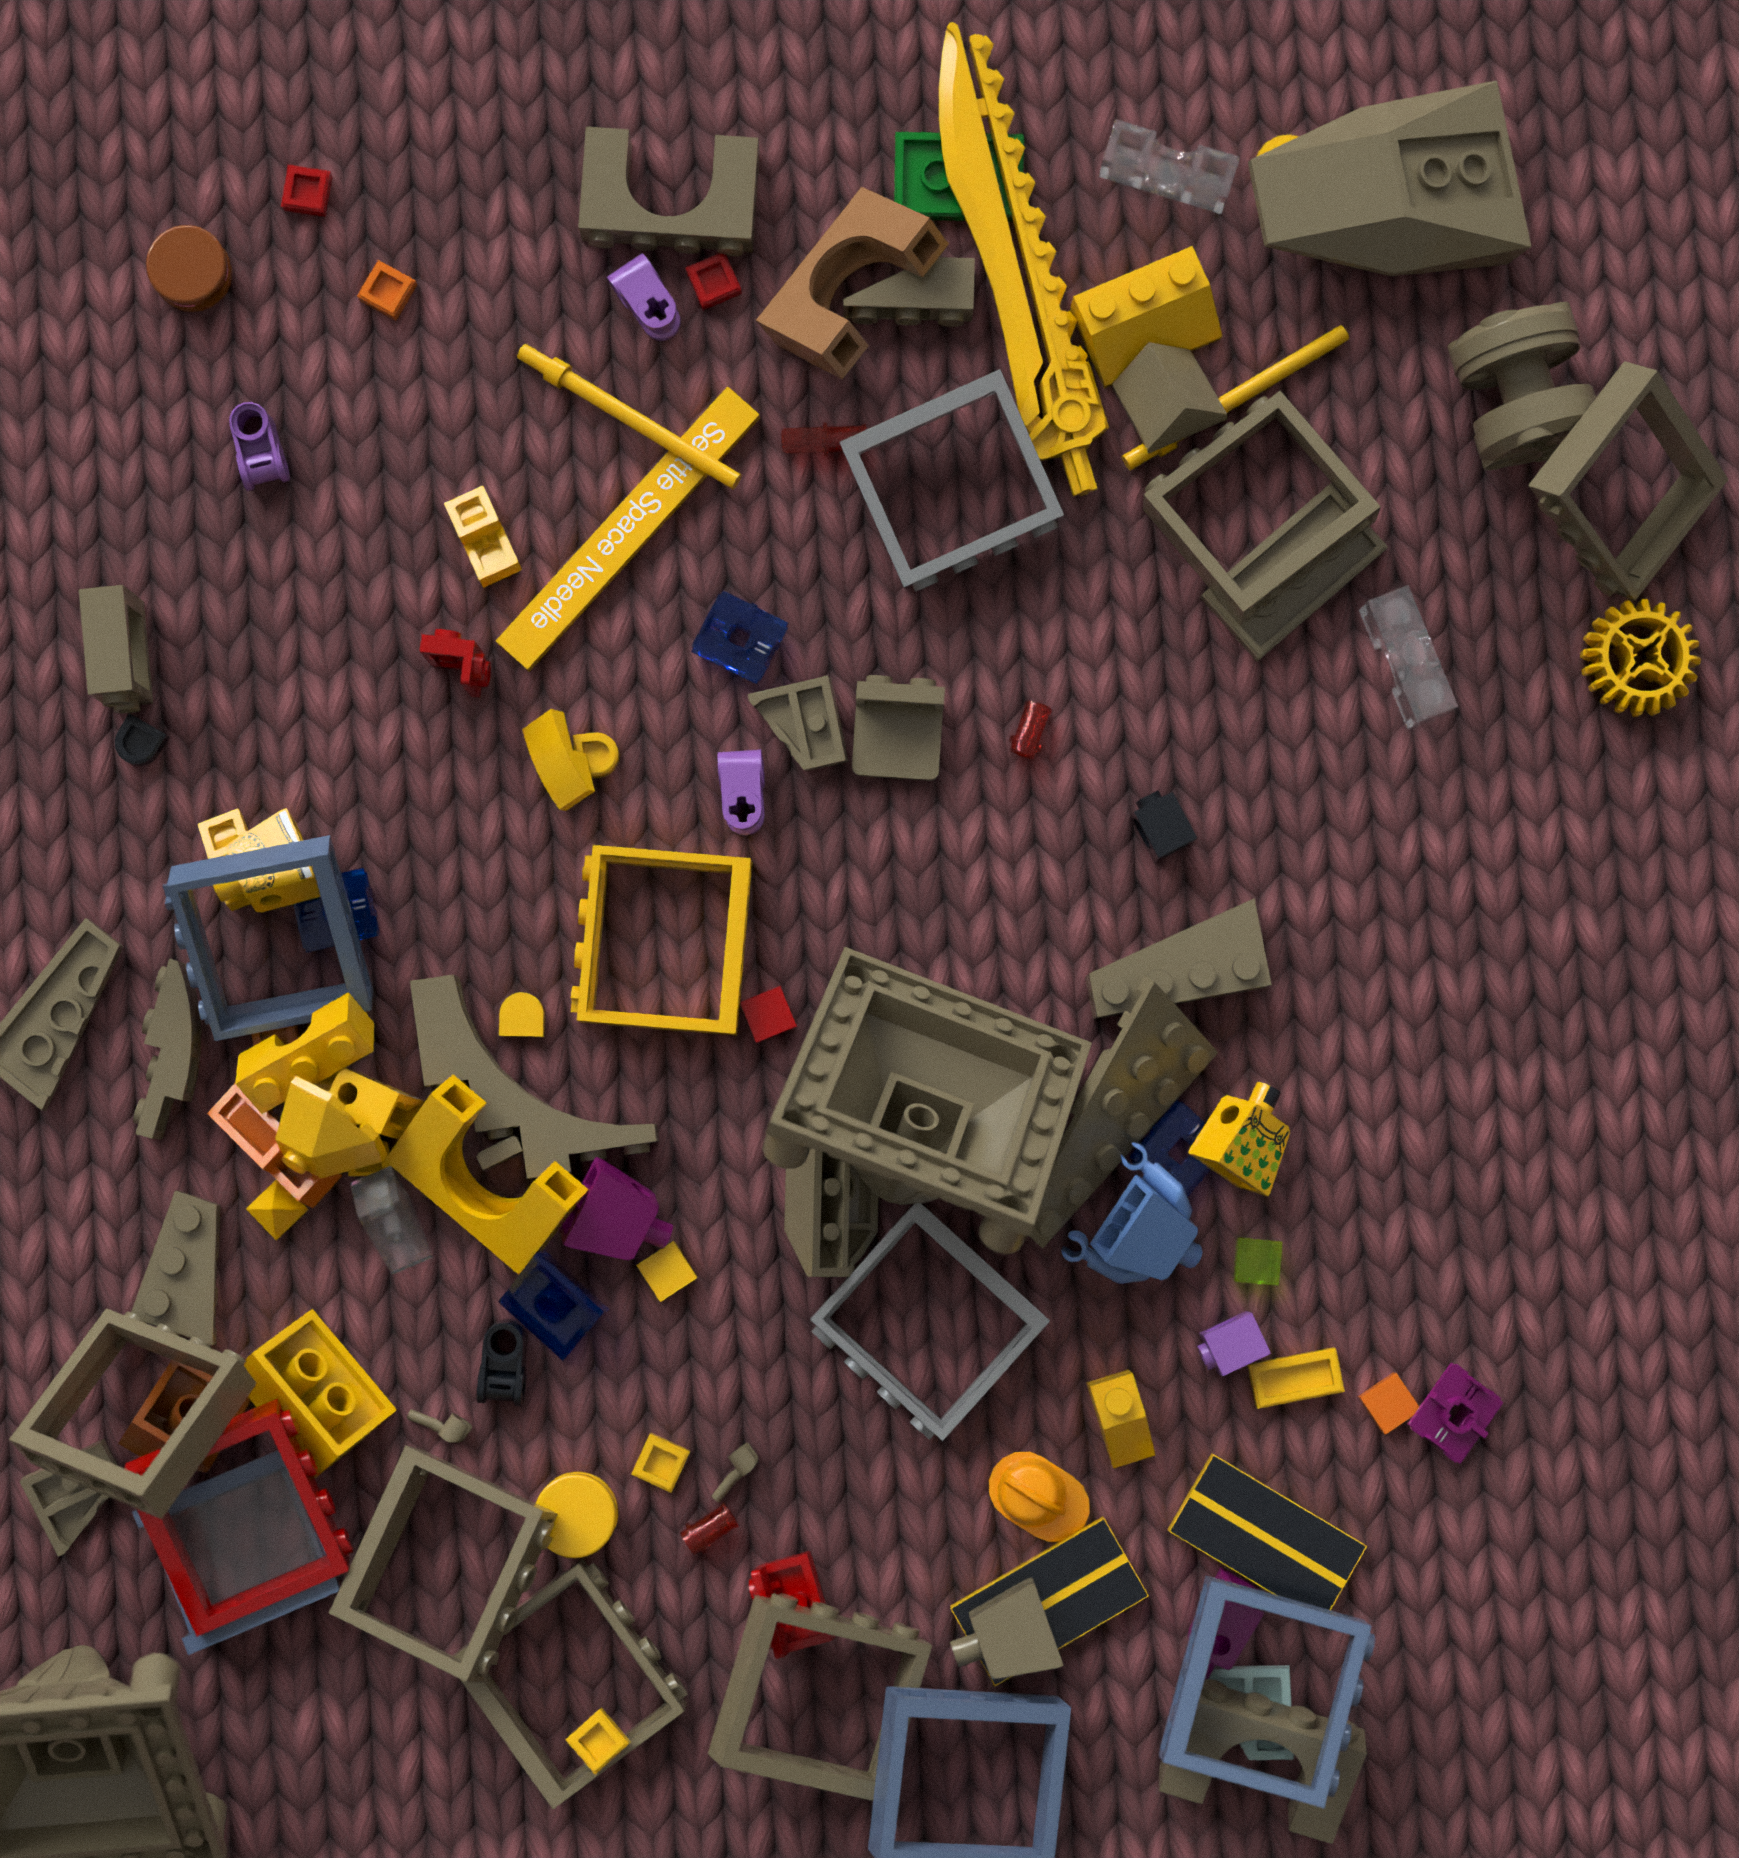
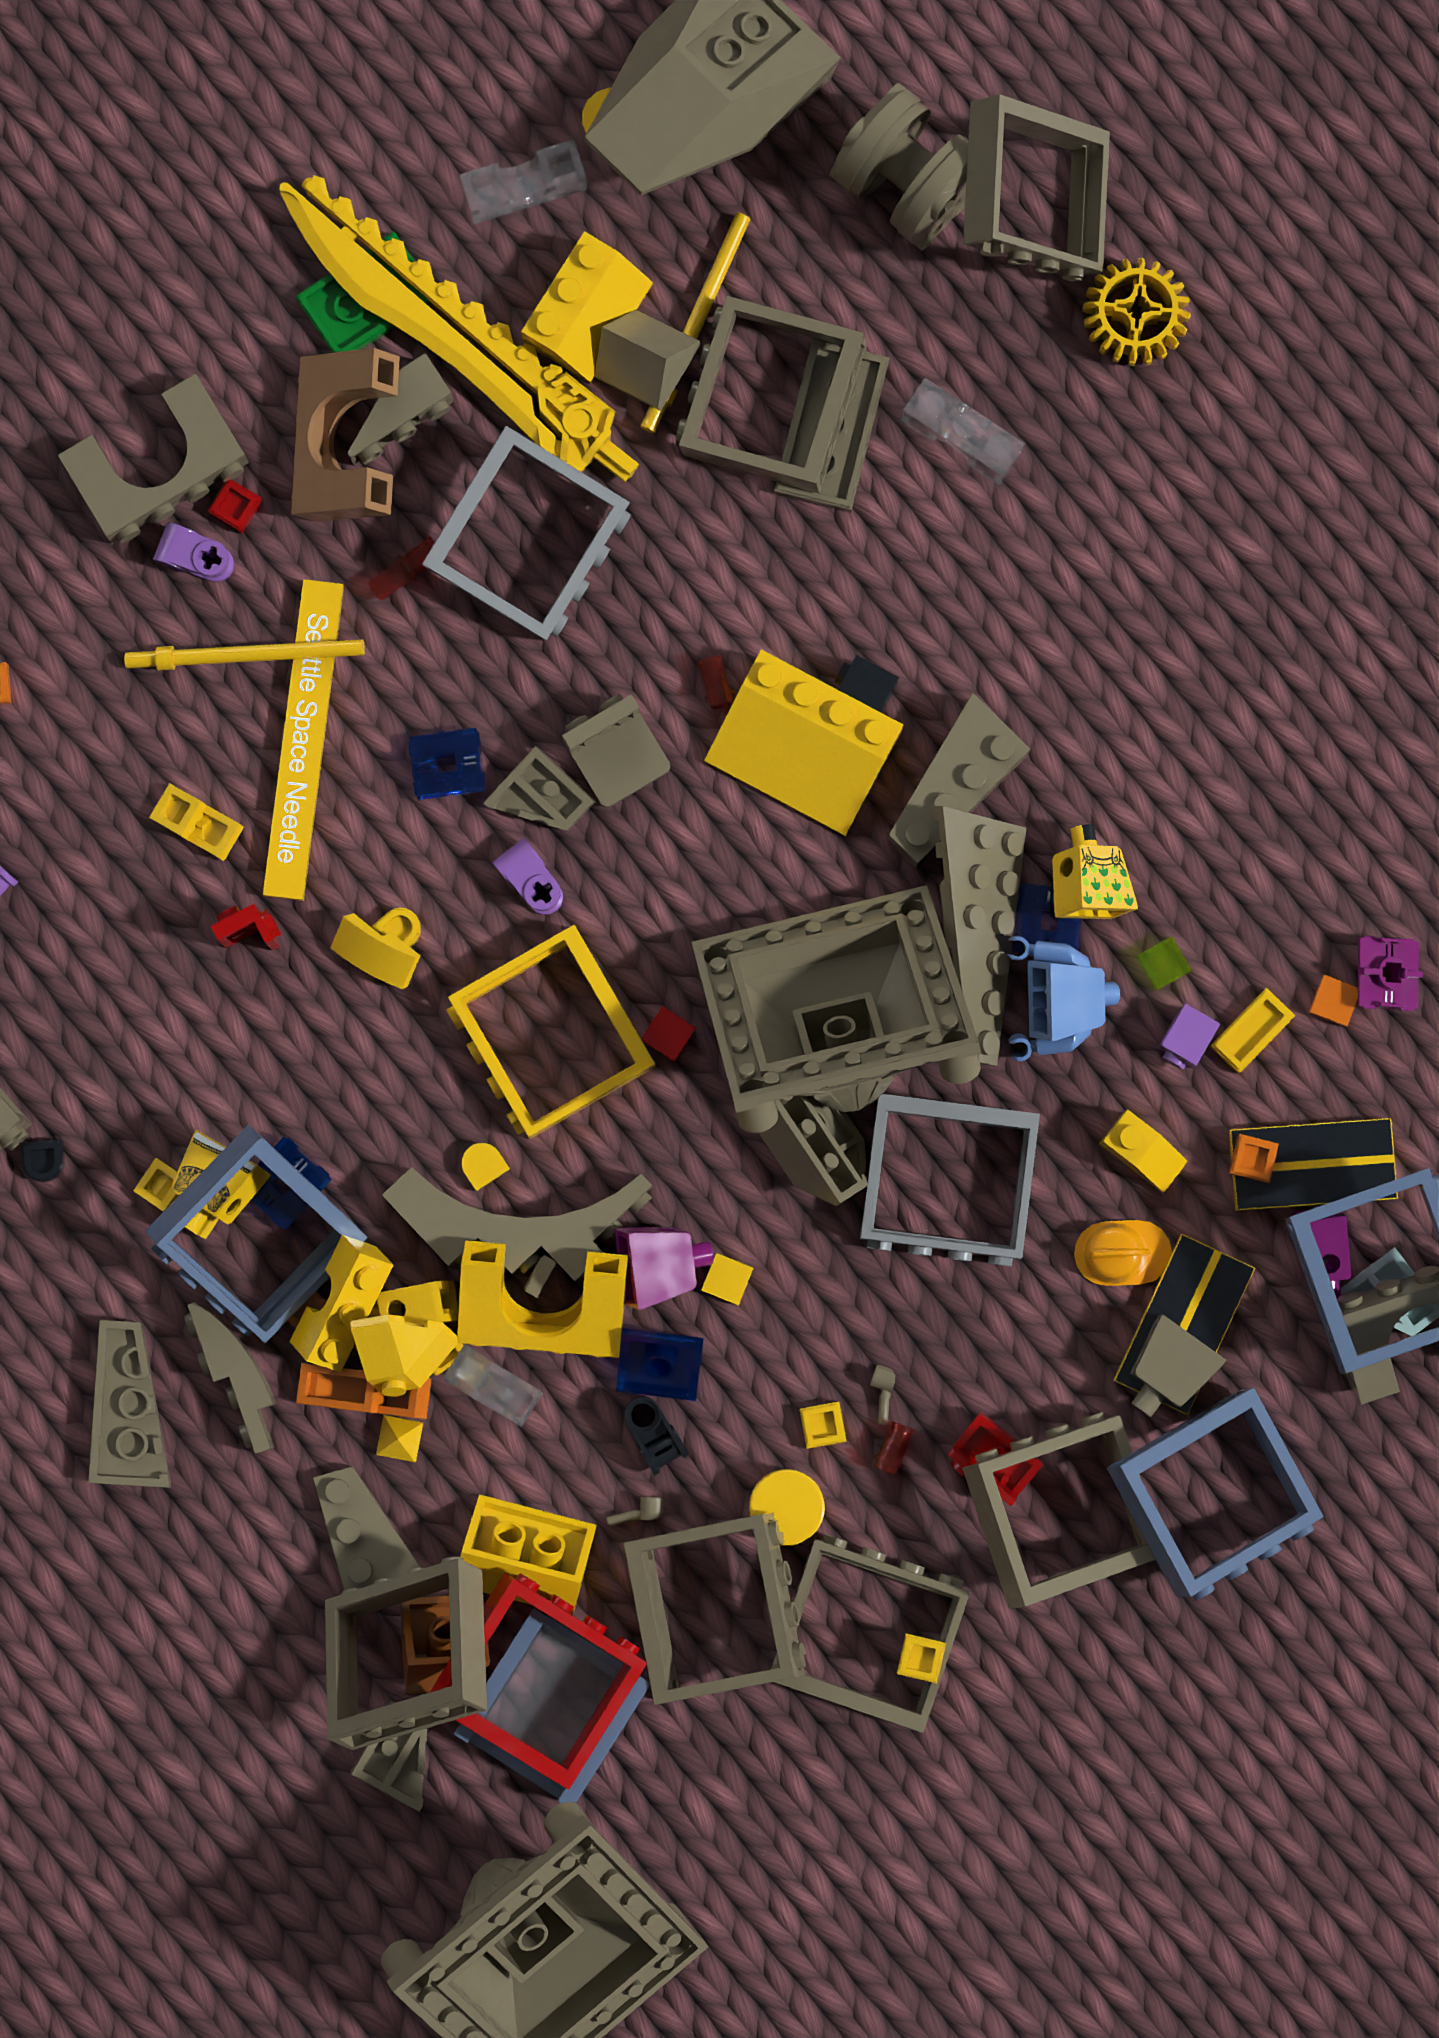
camera: 35 degrees left, 0 degrees up
none -> yellow slope [704,649,903,836]
none -> orange tile [1228,1134,1279,1184]

